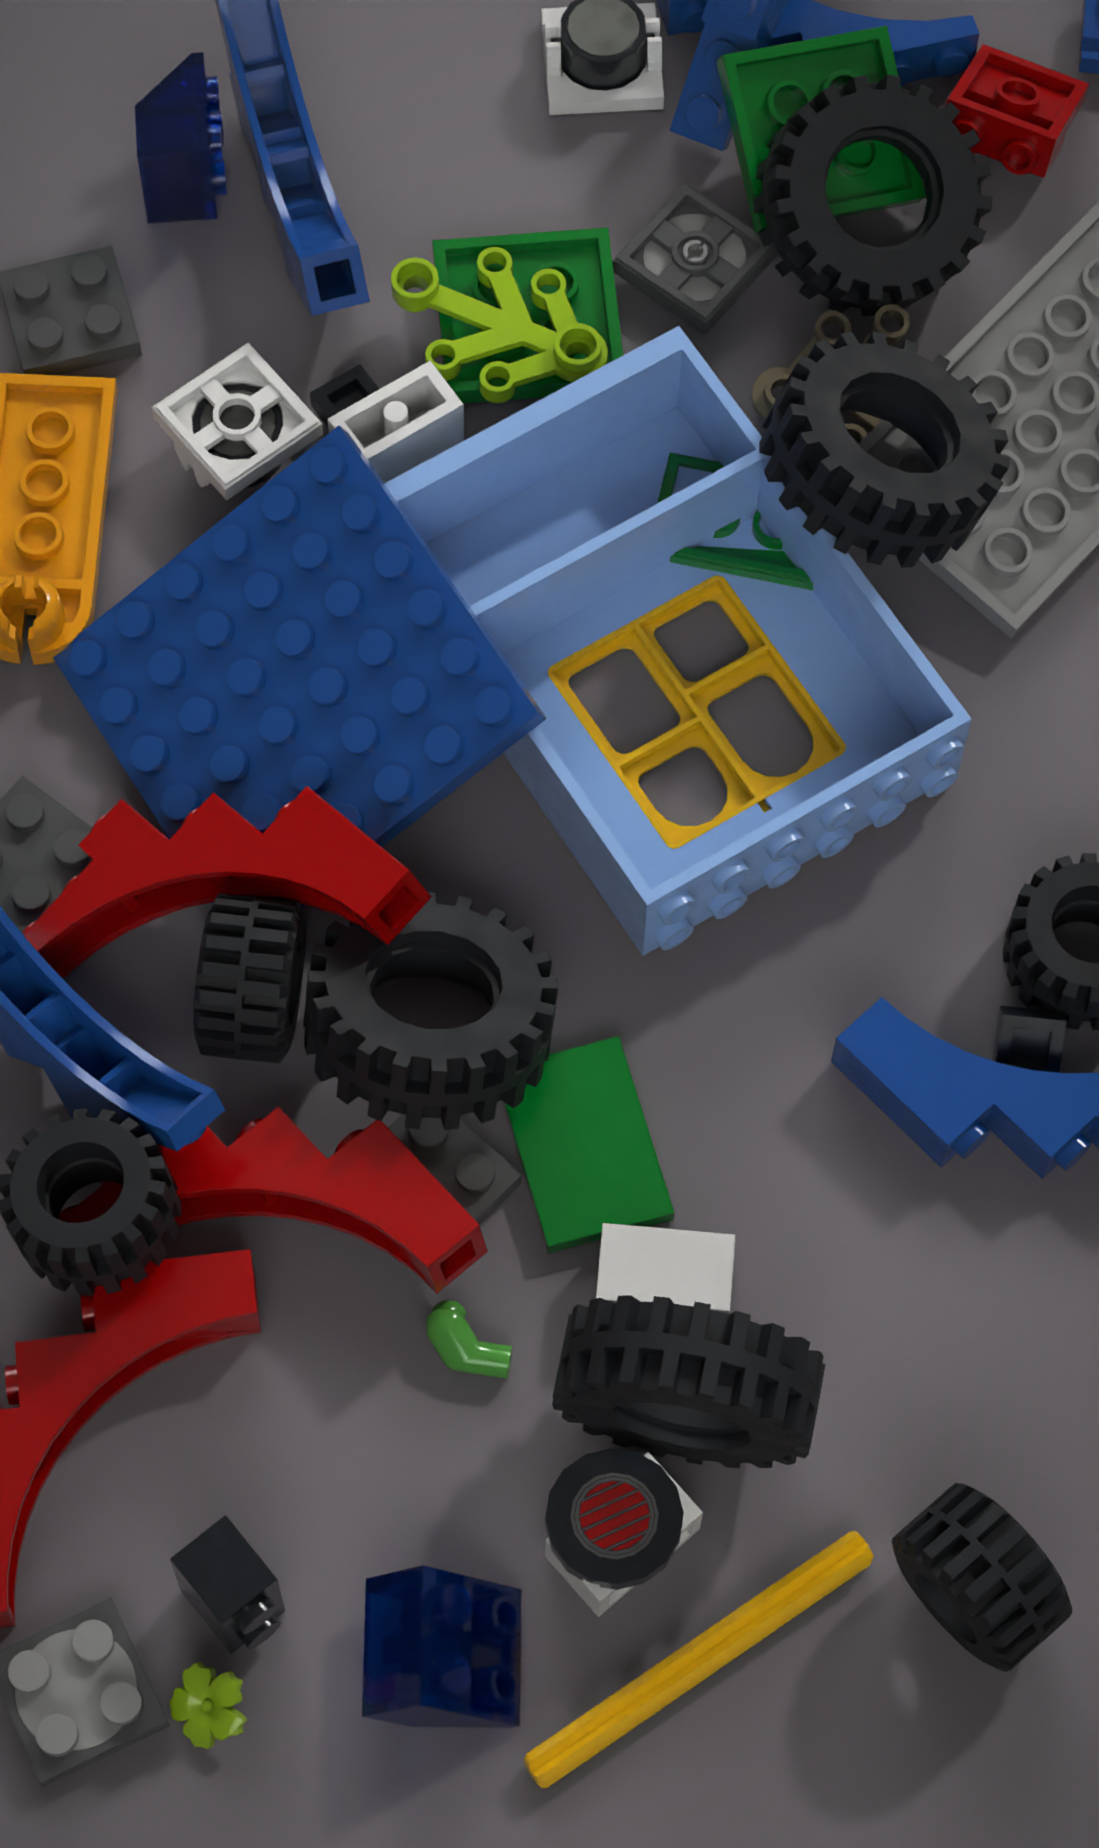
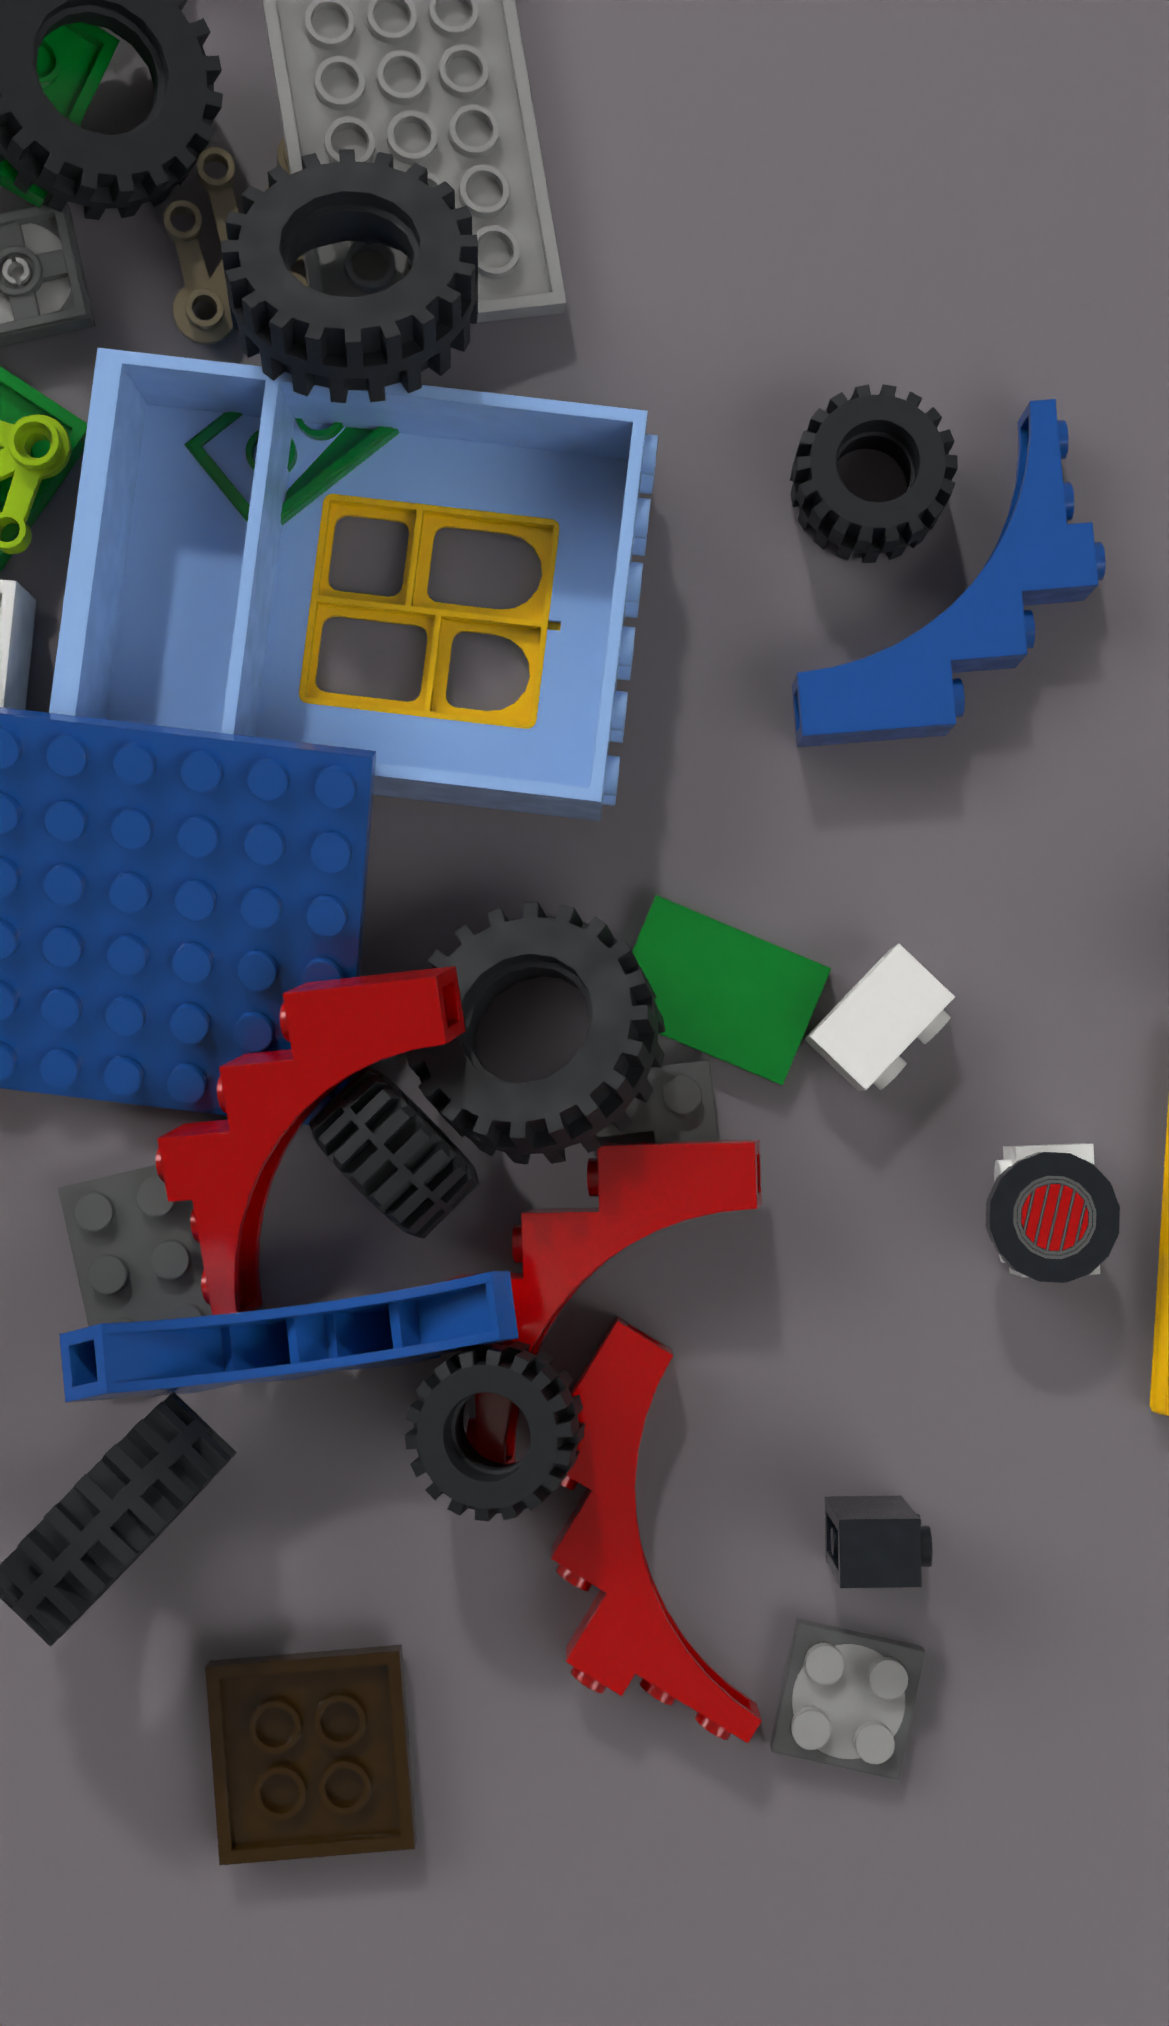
camera: 45 degrees left, 20 degrees up
lime plant [169,1662,247,1749] -> none
clear blue slope [362,1565,522,1728] -> none
bright green arm [426,1300,513,1379] -> none
black tyre [552,1295,826,1468] -> none
black plate [992,1006,1067,1073] -> none

